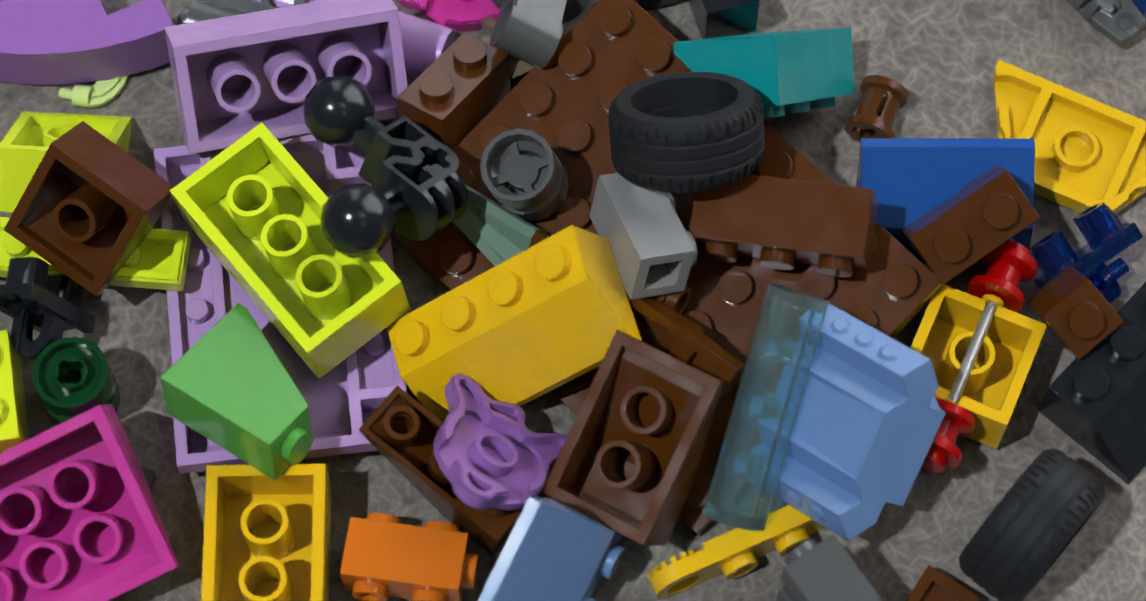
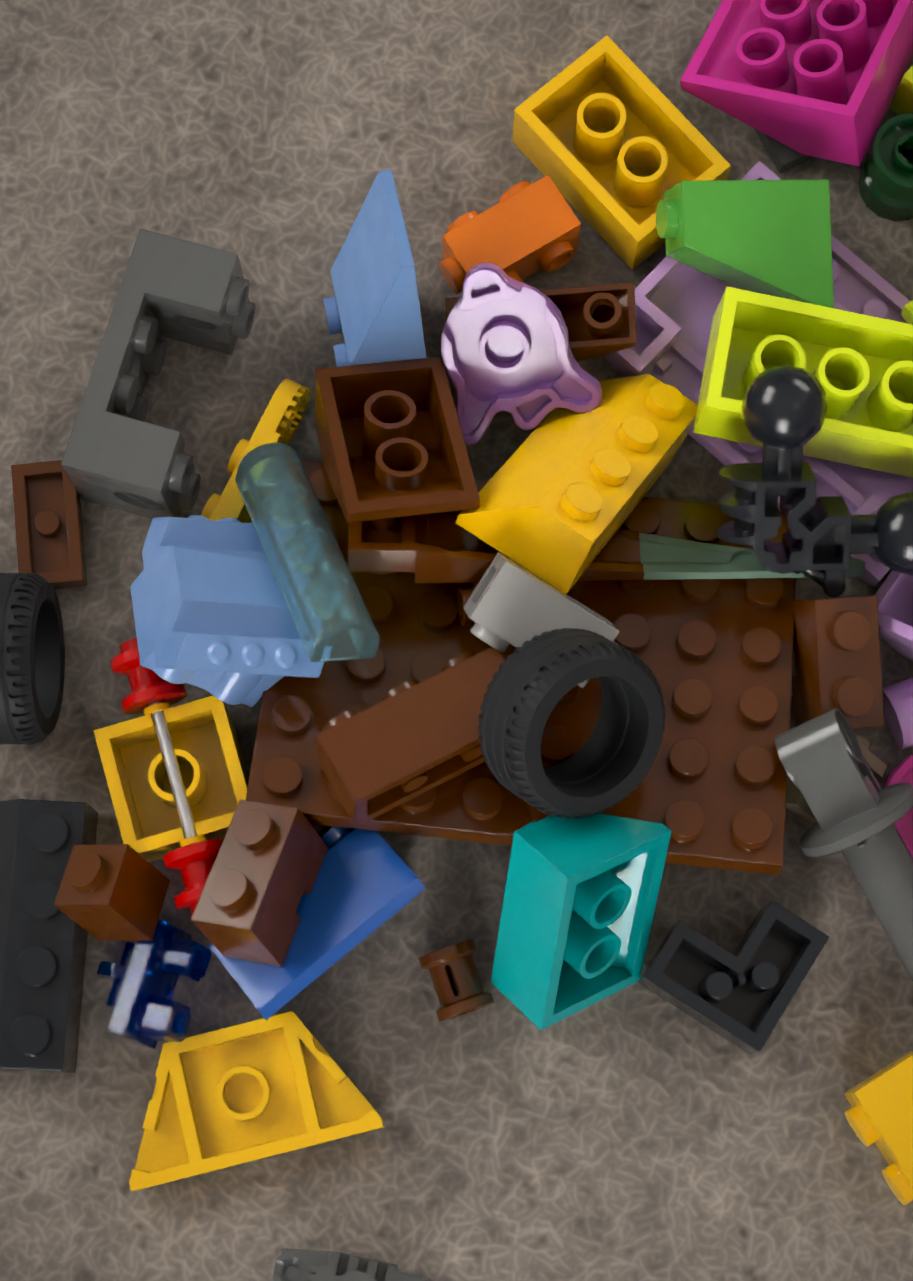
camera: 140 degrees right, 10 degrees up
dark grey wheel [480,128,569,222] -> none

